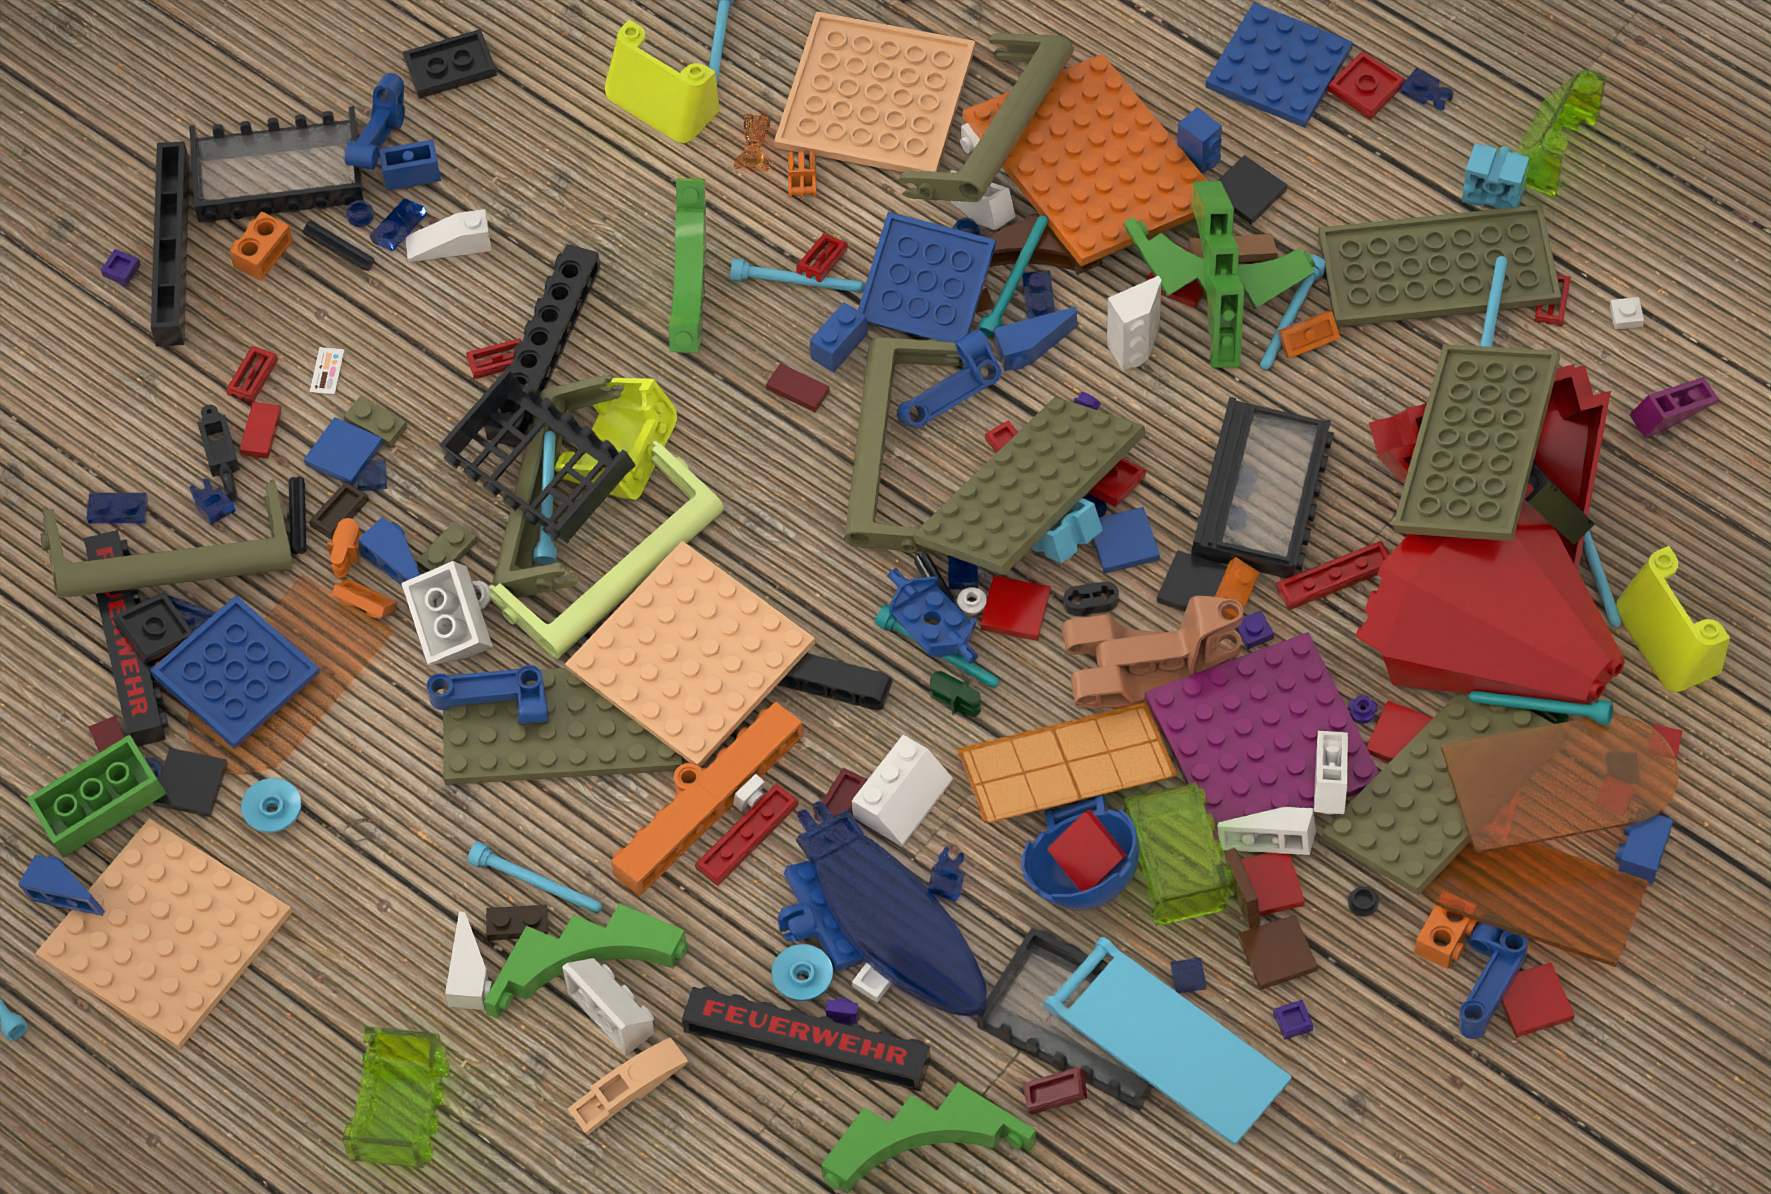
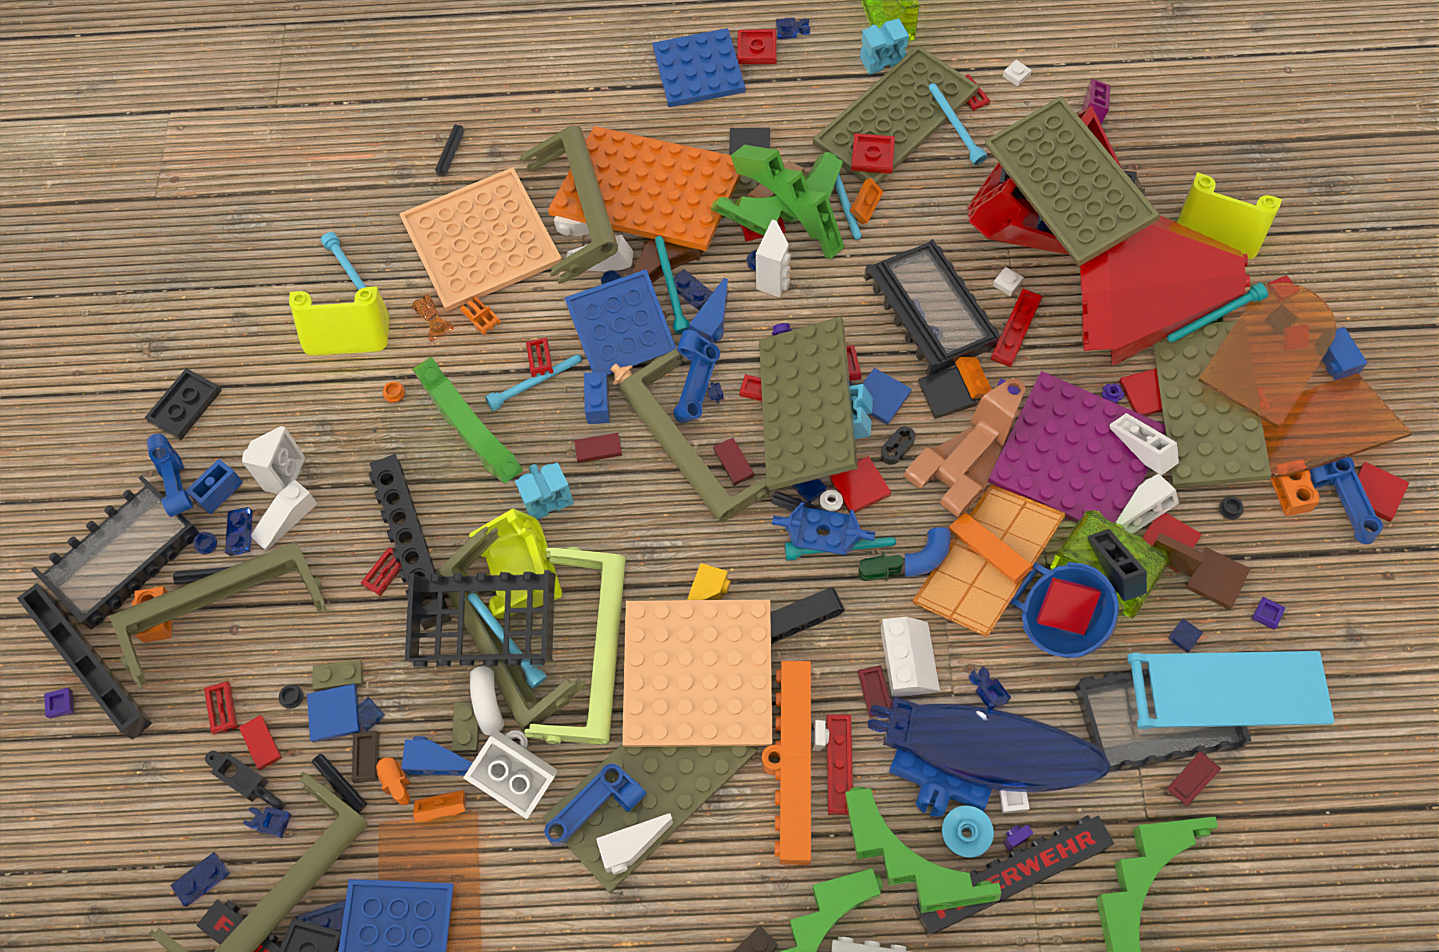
camera: 40 degrees left, 5 degrees up
white sticker [310,347,344,395] -> none
medium azure piece [467,841,602,913] -> none
blue brick [1177,107,1222,174] -> none
none -> olive piece [110,541,327,689]
none -> white slope [242,426,306,494]
none -> black plate [279,685,304,709]
none -> orange plate [383,381,405,403]
none -> white cylinder [470,666,504,735]
none -> medium azure brick [515,462,574,520]
none -> white slope [596,813,673,874]
none -> light nougat plant [610,364,633,385]
none -> yellow slope [687,563,731,600]
none -> clear blue plate [707,382,725,403]
none -> dark red tile [713,438,754,486]
none -> bright green arch [845,786,1001,913]
none -> red tile [851,133,895,174]
none -> blue cylinder [904,527,951,577]
none -> orange tile [949,512,1033,584]
none -> white plate [993,267,1024,296]
none -> black slope [1087,529,1147,601]

